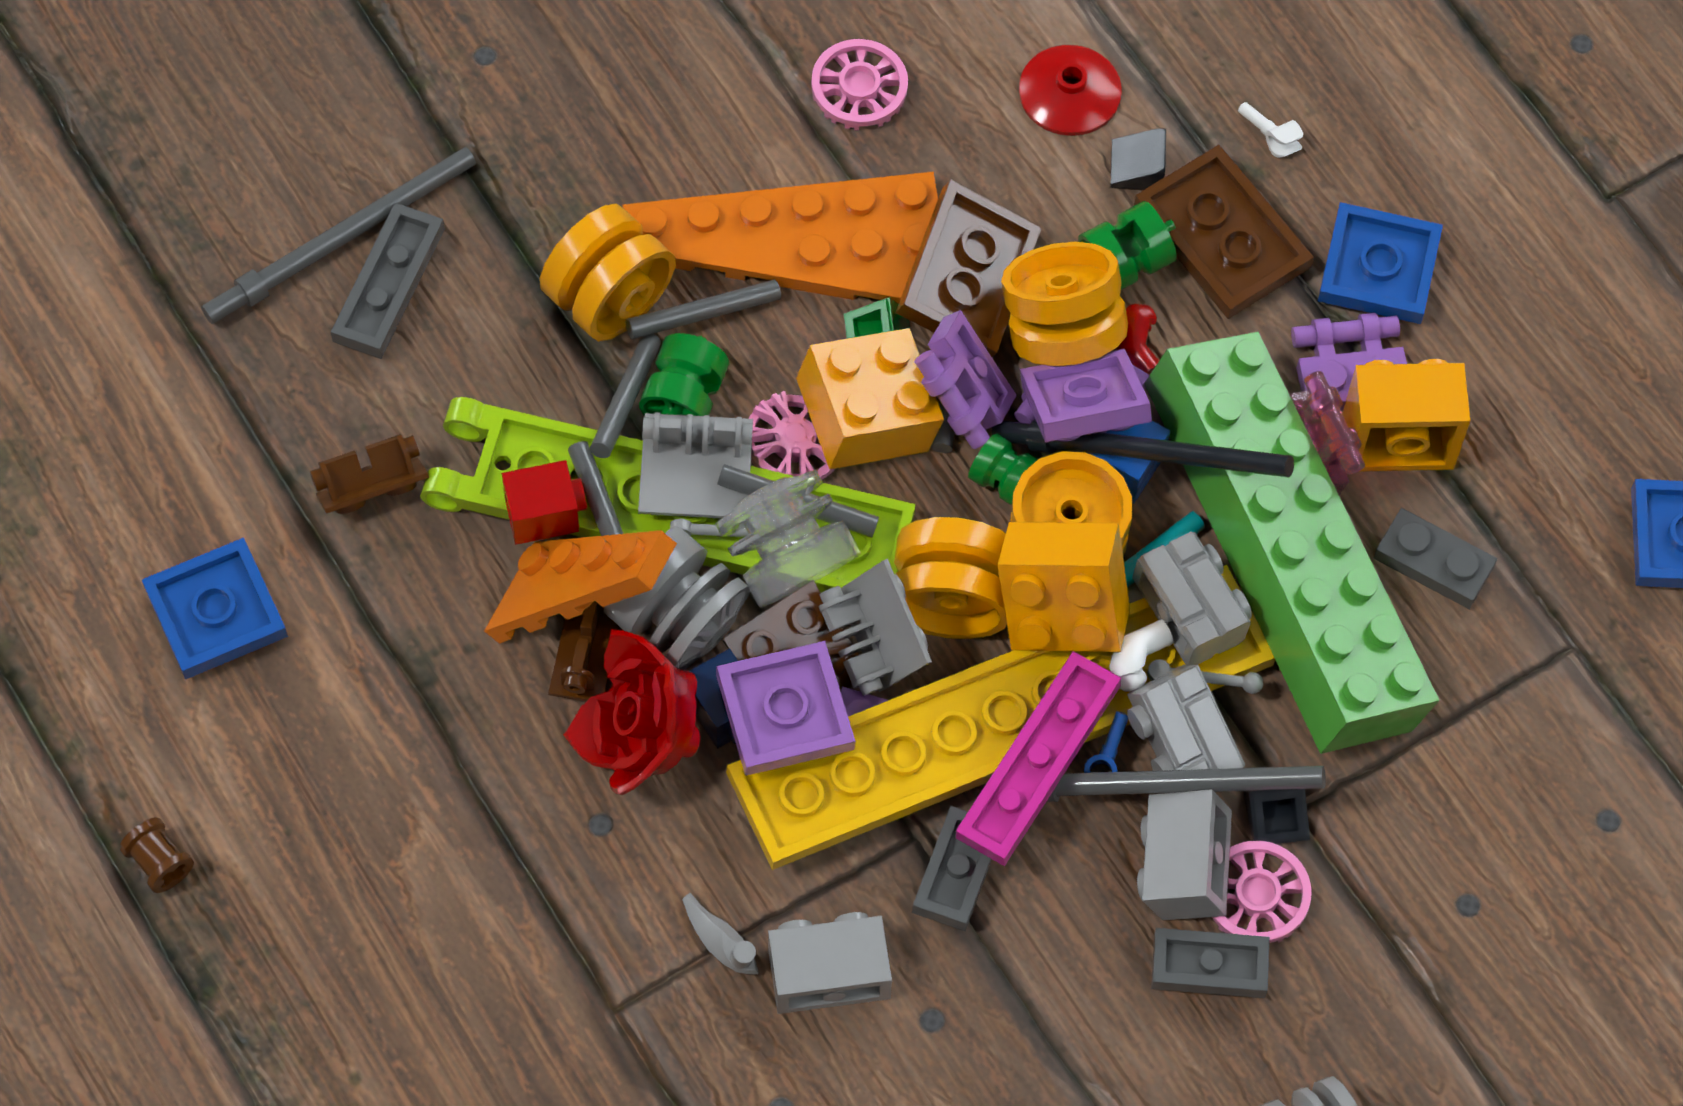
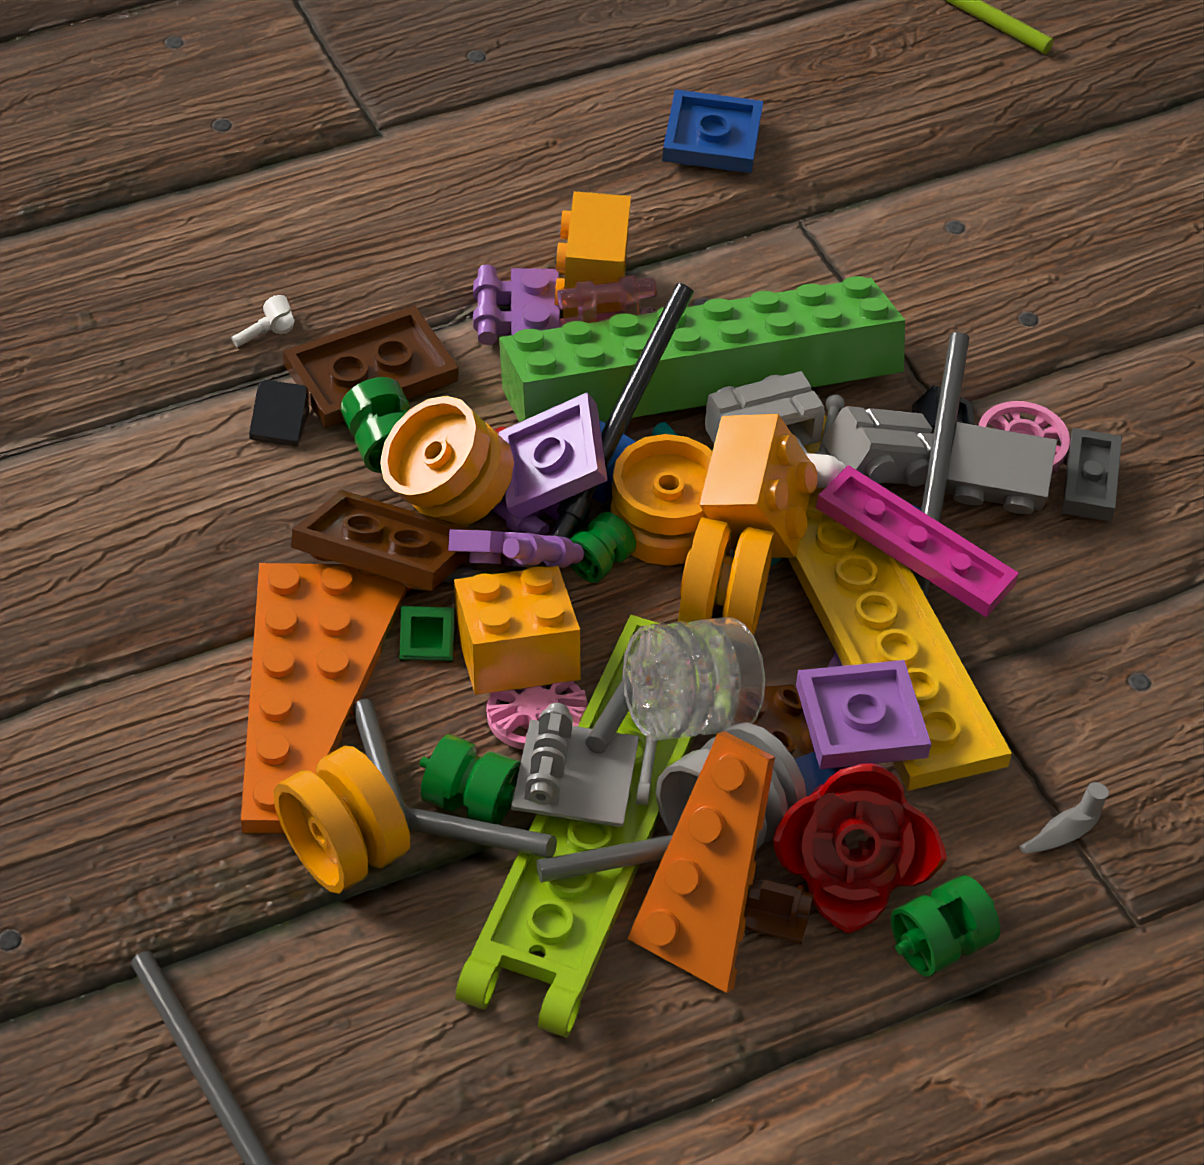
camera: 85 degrees left, 15 degrees down
reddish brown hinge [310,434,429,514] -> none
dark grey plate [331,203,445,359] -> none
red brick [501,460,587,545] -> none
light grey brick [768,912,892,1014] -> none
bright pink wheel [811,39,908,130] -> none
light grey hinge [819,559,932,696] -> none
dark grey plate [912,806,992,931] -> none
red dish [1019,45,1122,136] -> none
blue plate [1318,202,1443,324] -> none
dark grey plate [1373,508,1498,610] -> none
none -> green wheel [890,875,1000,977]

